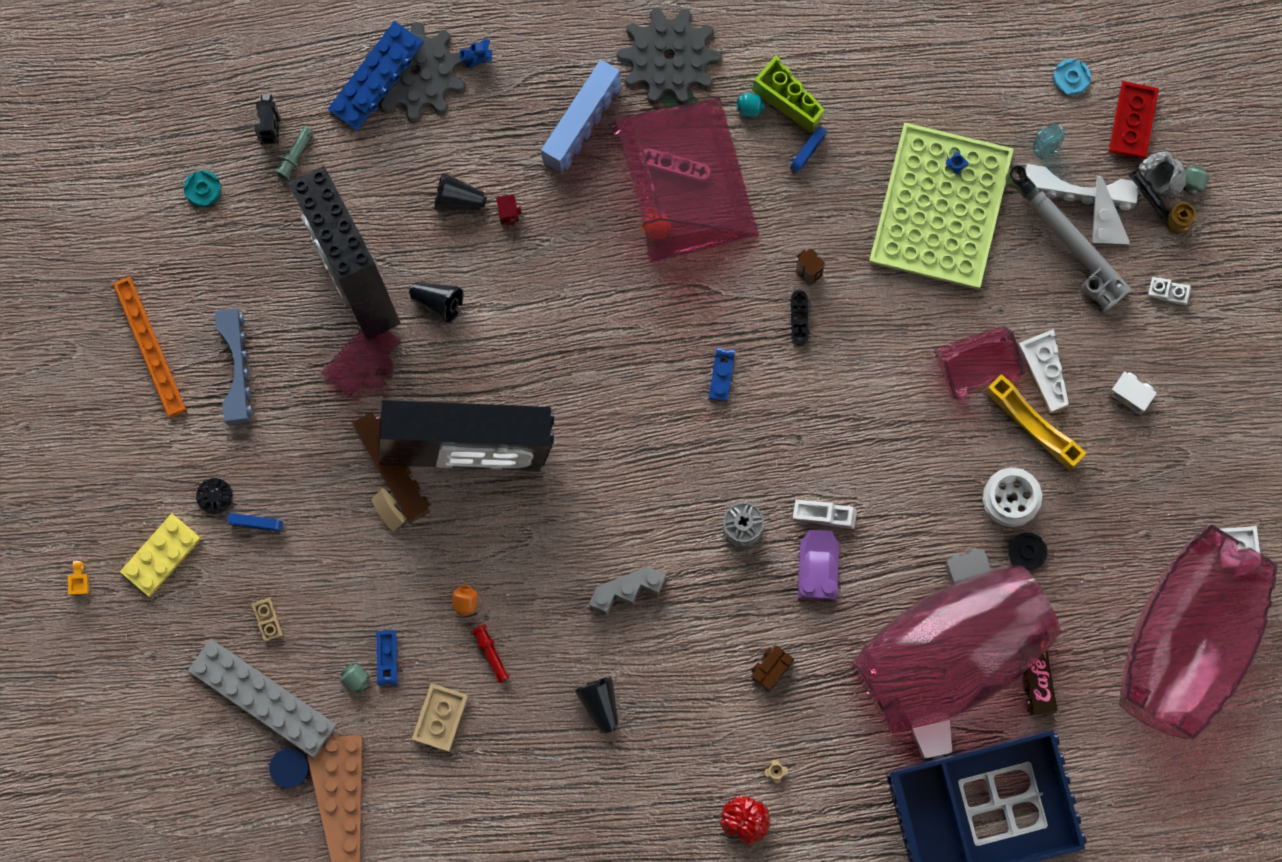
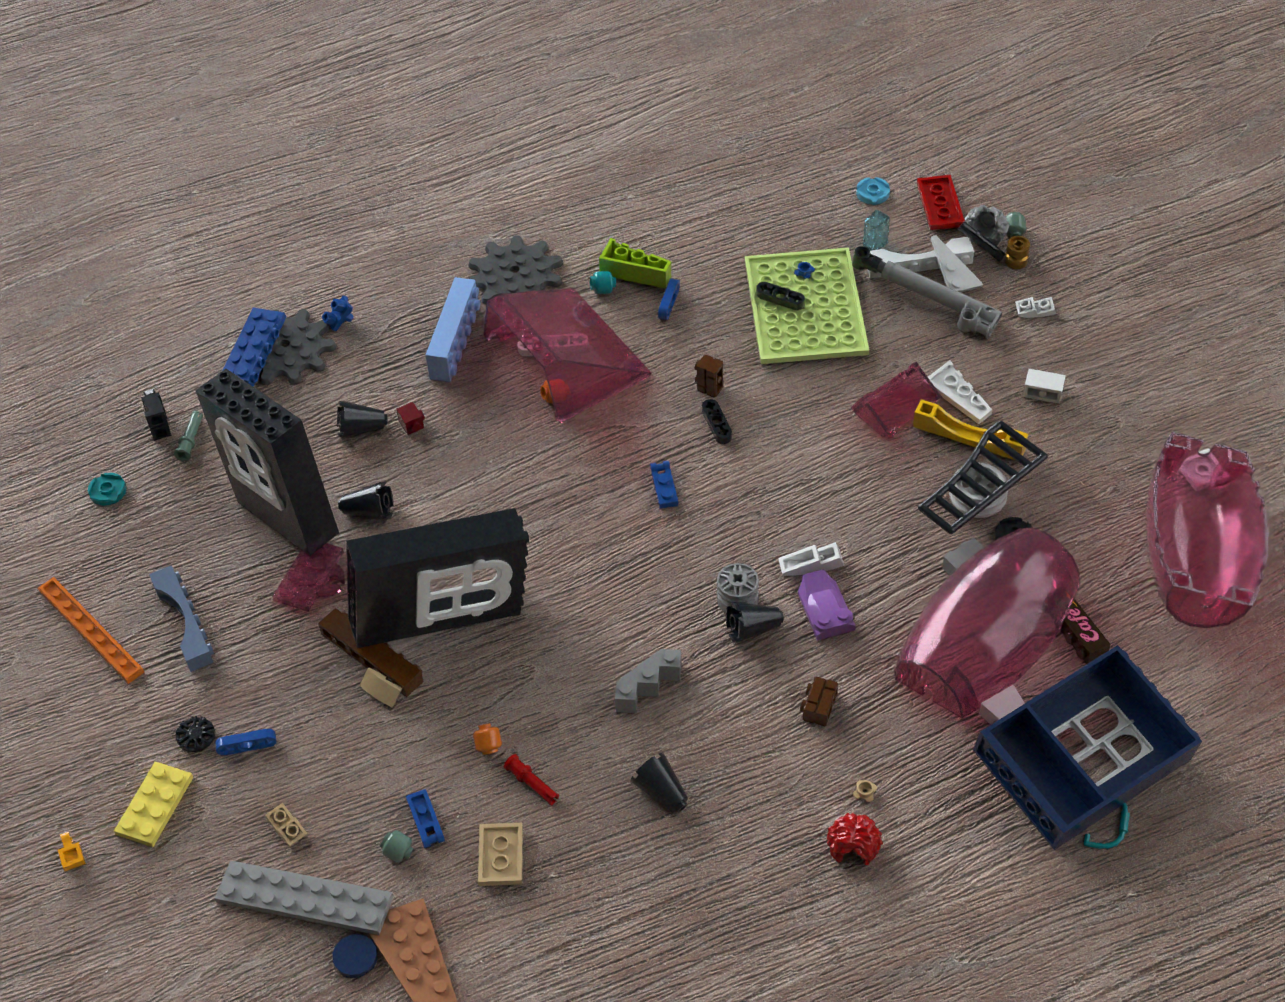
camera: 20 degrees left, 25 degrees down
none -> black cone [725,602,784,642]
none -> black beam [756,282,805,310]
none -> black bar [918,420,1048,534]

